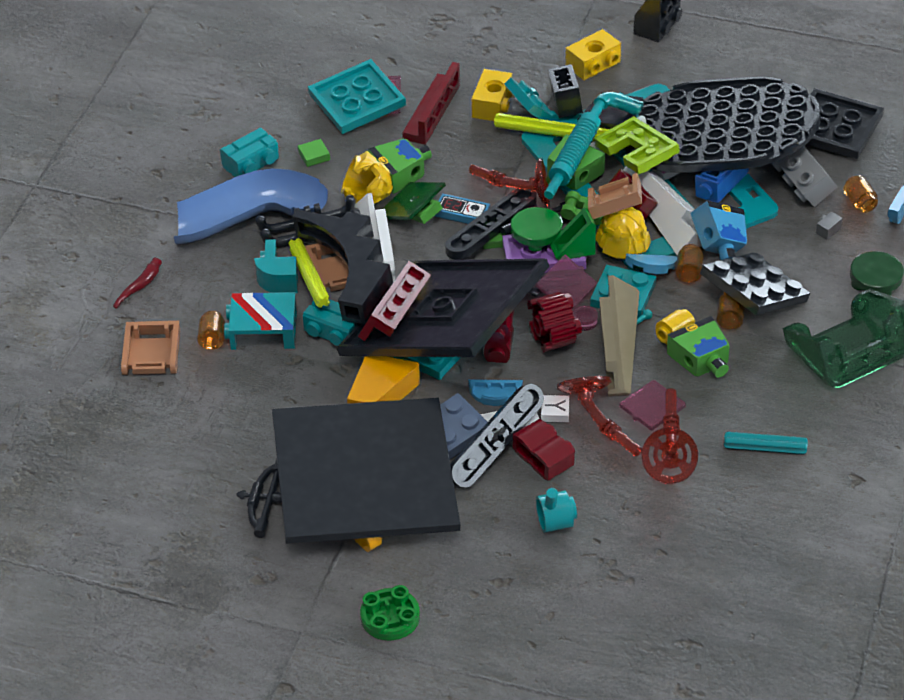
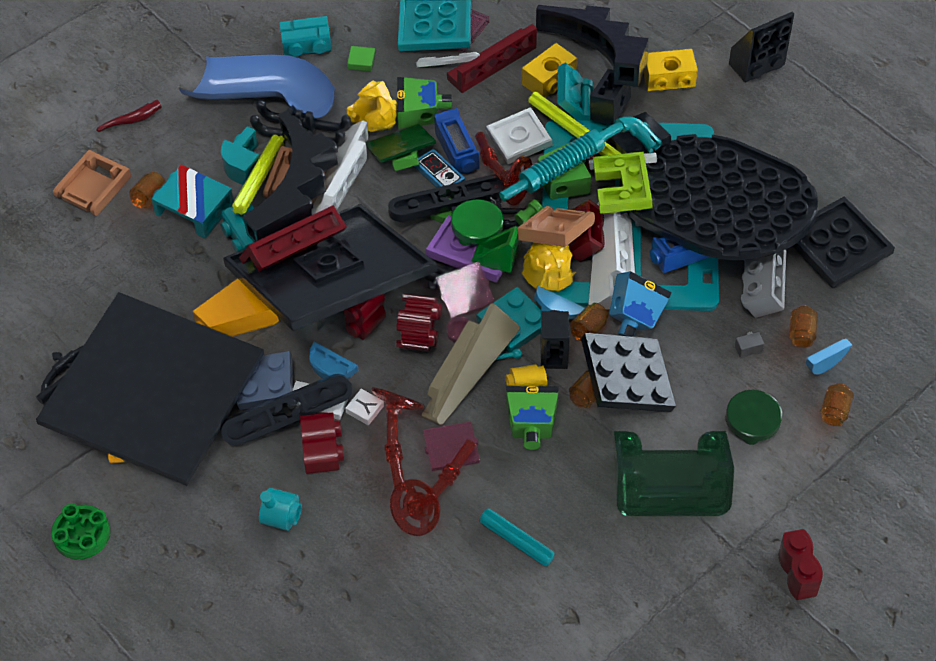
camera: 30 degrees right, 10 degrees up
none -> white piece [416,52,480,67]
none -> blue window [434,108,479,174]
none -> white tile [486,107,553,164]
none -> black arch [536,5,649,87]
none -> black brick [540,310,570,369]

